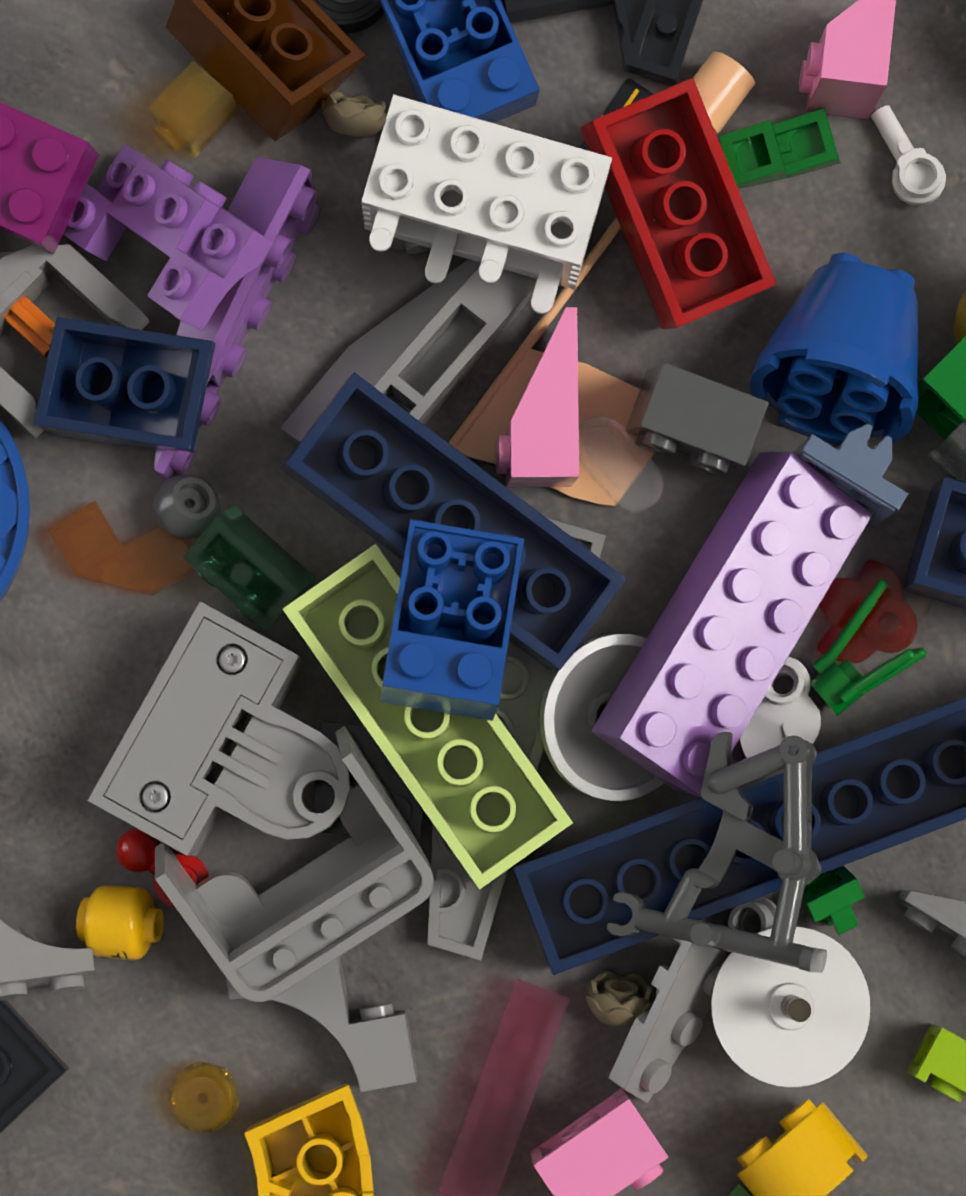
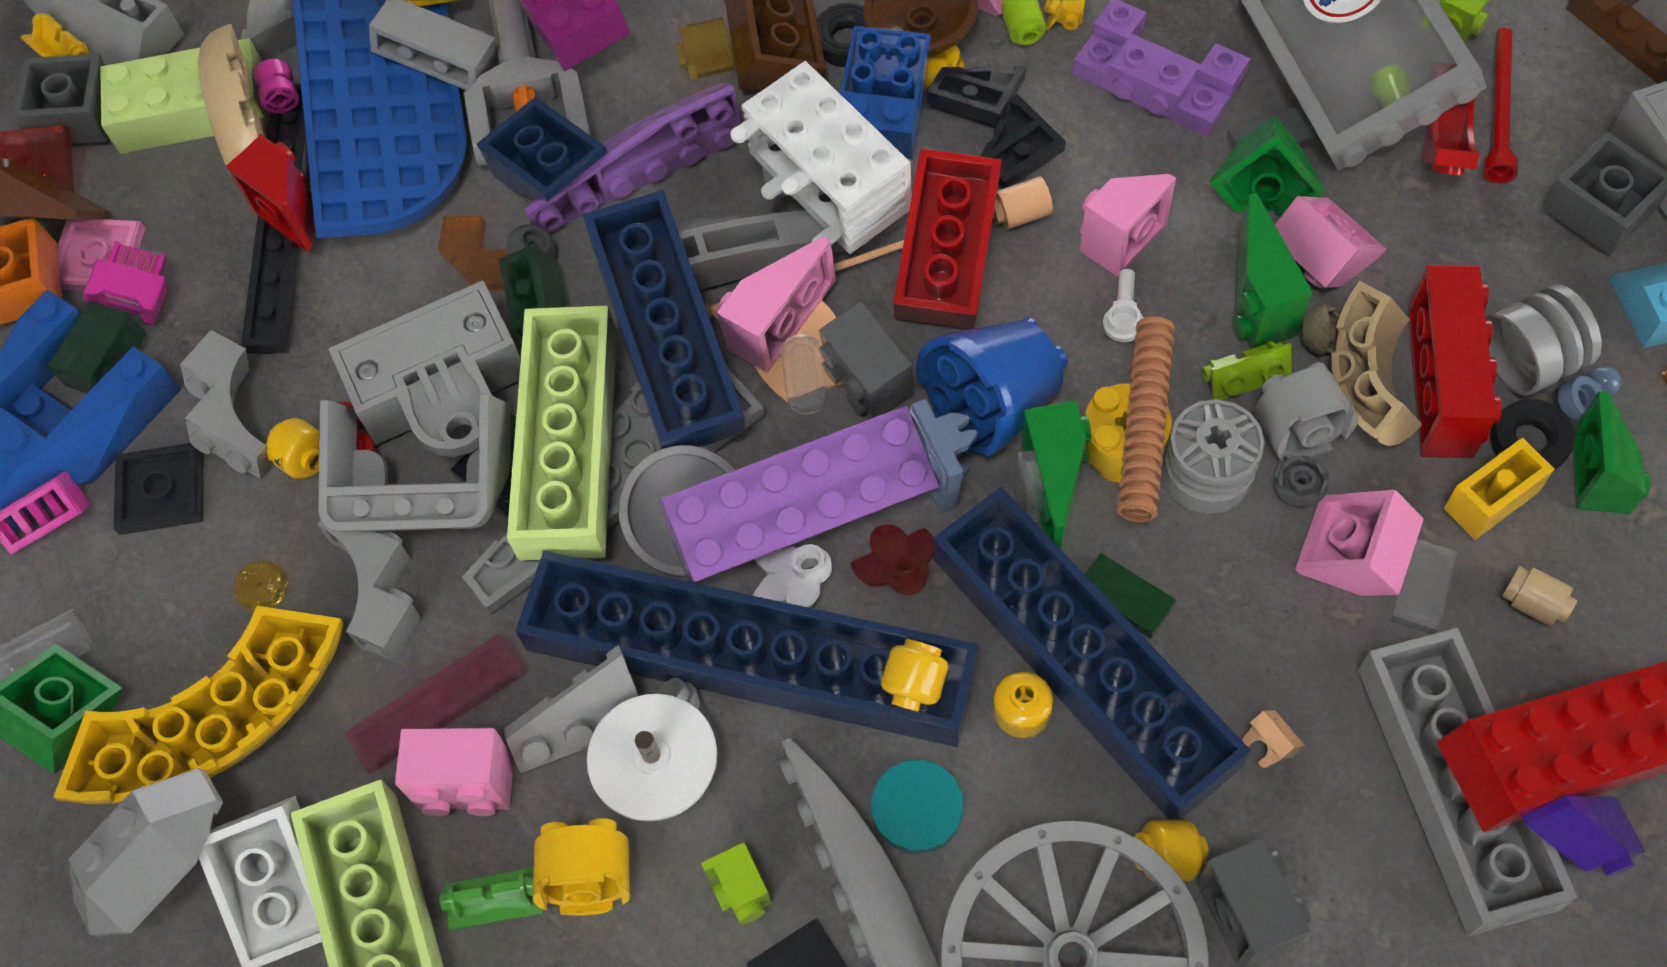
camera: 45 degrees right, 20 degrees down
medium lavender bracket [63,143,274,331] -> none
blue slope [380,519,524,721] -> none
dark tan plate [586,969,654,1027] -> none
dark grey piece [607,732,827,973] -> none
green slope [719,108,841,188] -> none
green tile [801,865,865,936] -> none
green plant [810,579,927,716] -> none

